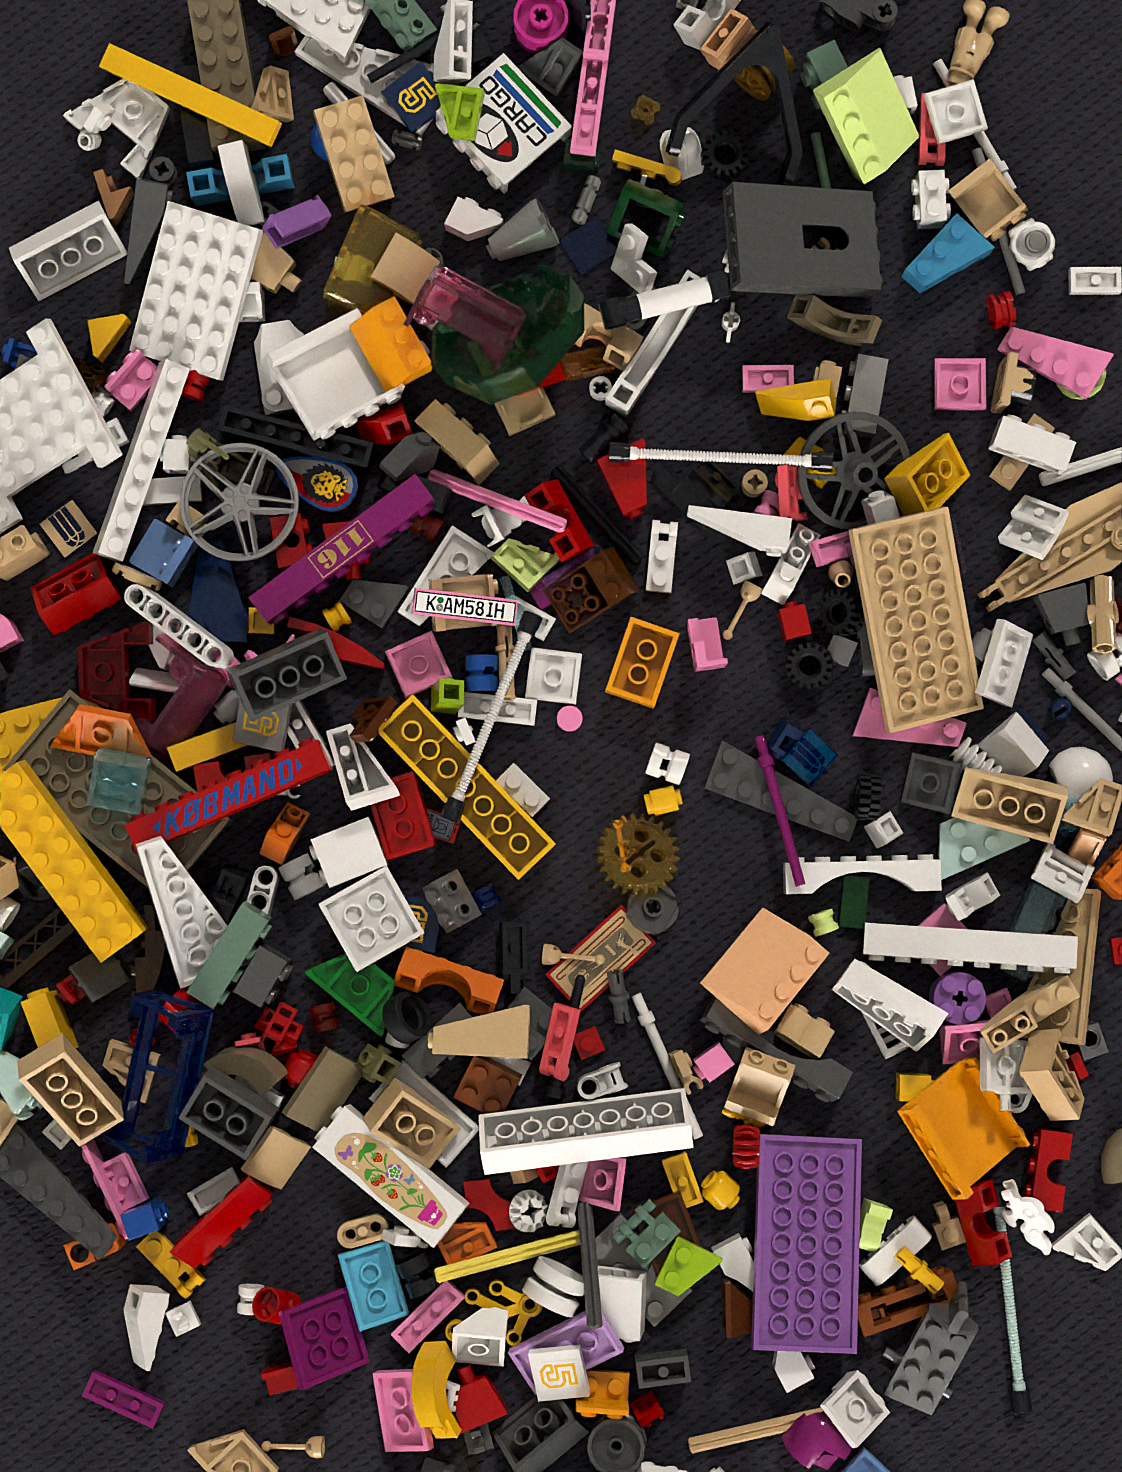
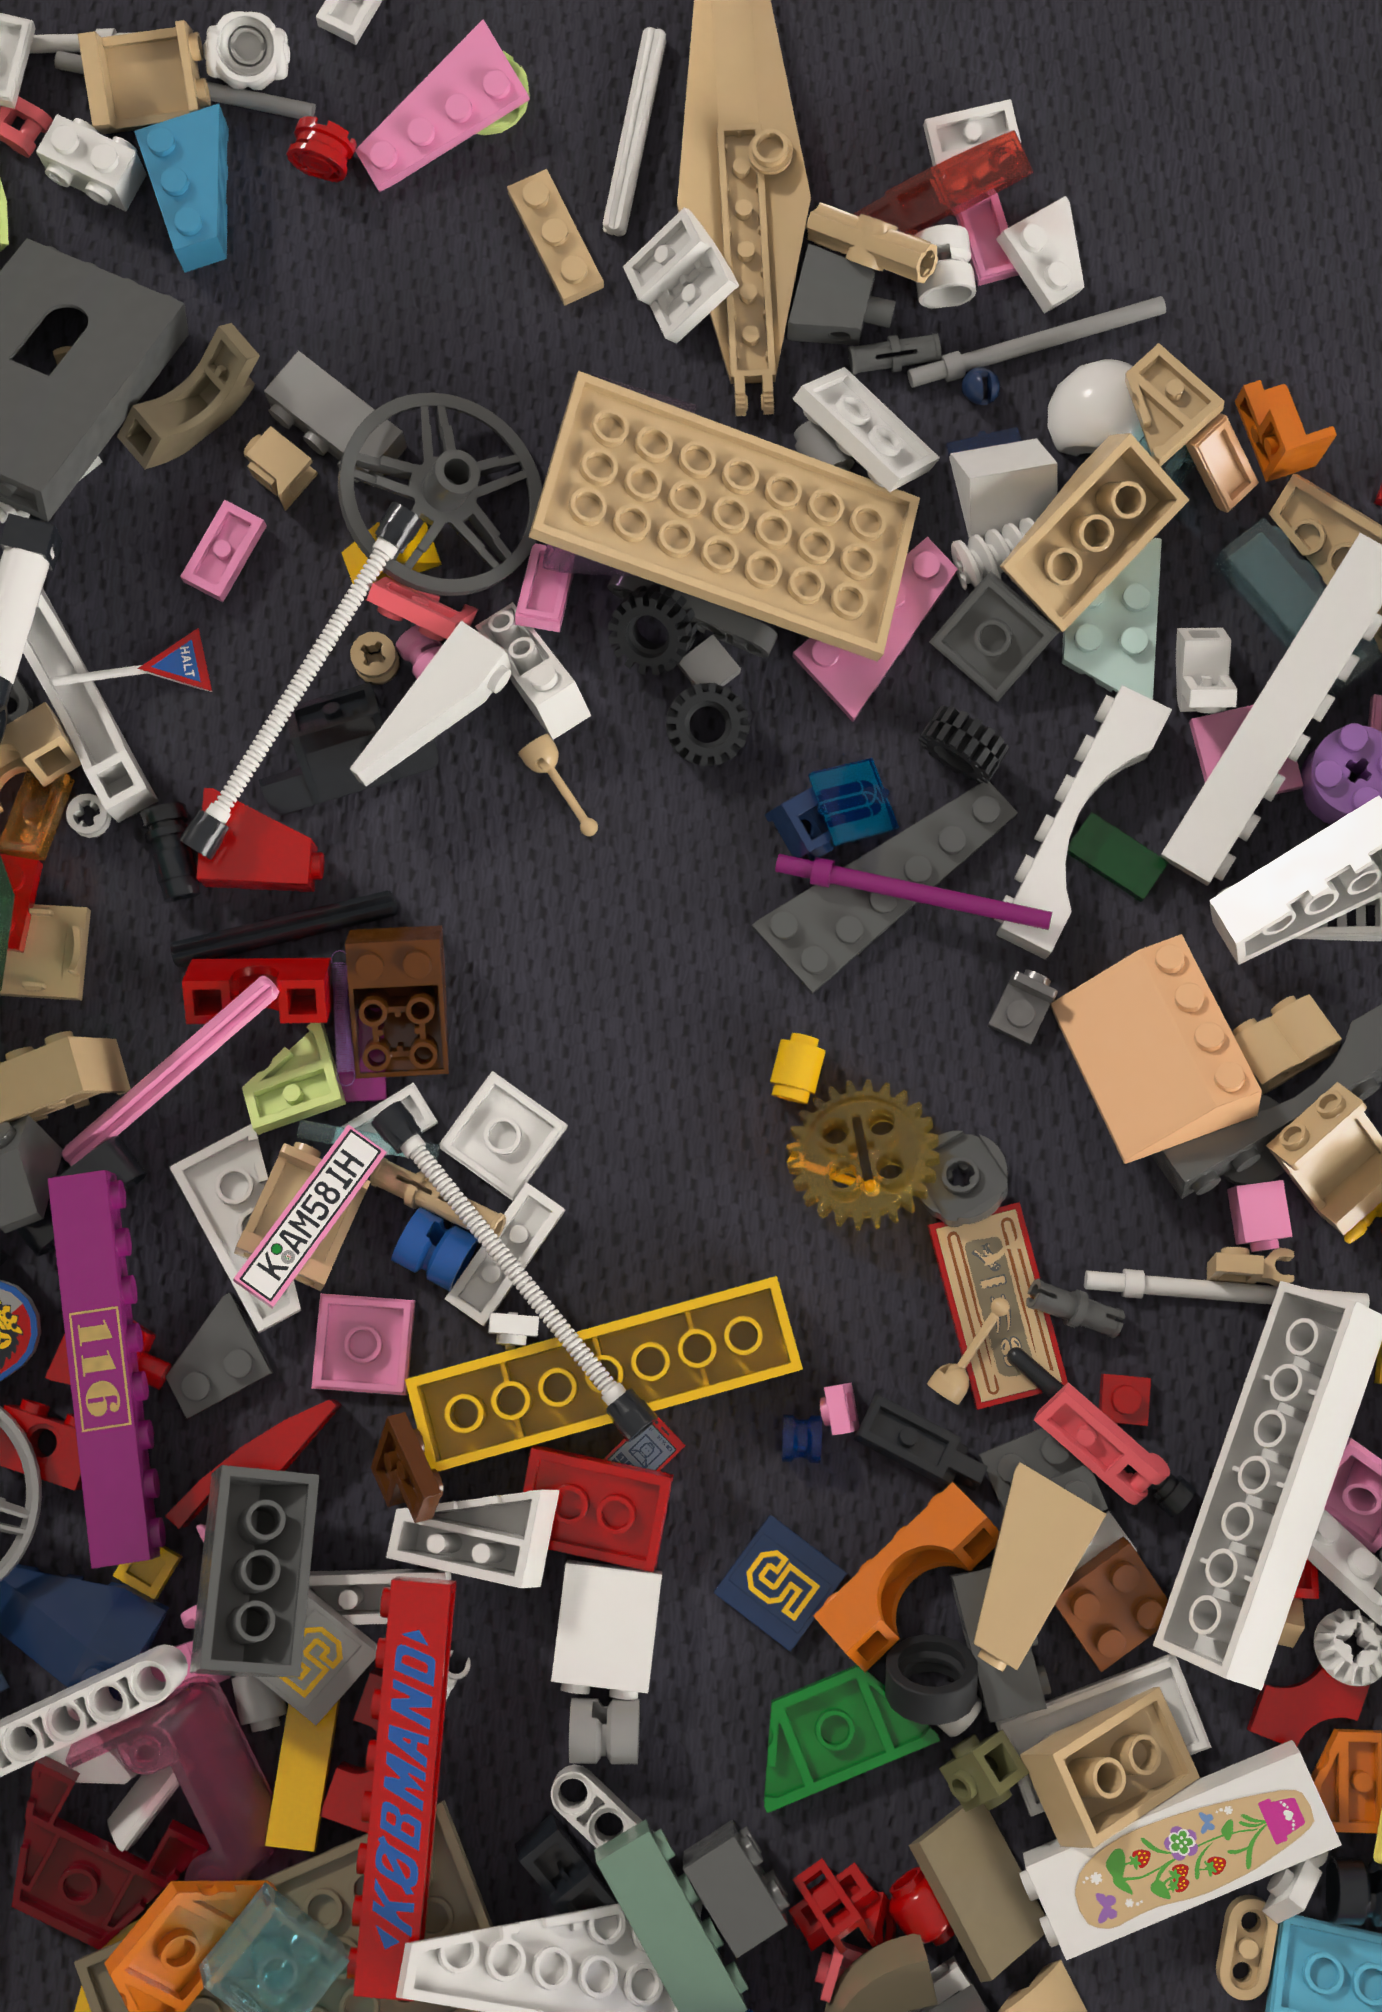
camera: 60 degrees left, 5 degrees down
orange slope [259,802,310,865] -> none
clear red wheel [309,1001,340,1033] -> none
white plate [319,865,425,972] -> none
yellow wheel [322,600,352,632] -> none
clear red wheel [410,513,445,543] -> none
flat silver brick [422,869,482,934] -> none
lime brick [431,678,464,714] -> none
white hair [472,496,529,547] -> none
white plate [496,763,550,817] -> none
bright pink tile [557,706,582,732] -> none
white piece [576,1062,628,1100] -> none
light orange brick [605,617,680,709] -> none
white plate [645,520,678,594] -> none
white wheel [645,742,690,785] -> none
bright pink panel [686,617,728,672] -> none
white piece [722,302,740,343] -> none
white slope [726,552,762,585] -> none
yellow slope [755,378,836,421] -> none
red brick [777,601,812,642] -> none
yellowish green wheel [808,908,839,937] -> none
tan cone [828,560,854,588] -> none
white brick [861,491,900,525] -> none
white slope [864,811,903,848] -> none
yellow slope [884,433,970,516] -> none
bright pink tile [934,358,986,410] -> none
white brick [988,415,1076,475] -> none
tan piece [990,352,1036,414] -> none
white plate [1031,842,1095,903] -> none
none -> piece [49,628,212,692]
none -> bright pink plate [820,1382,859,1436]
none -> flat silver bracket [988,970,1058,1046]

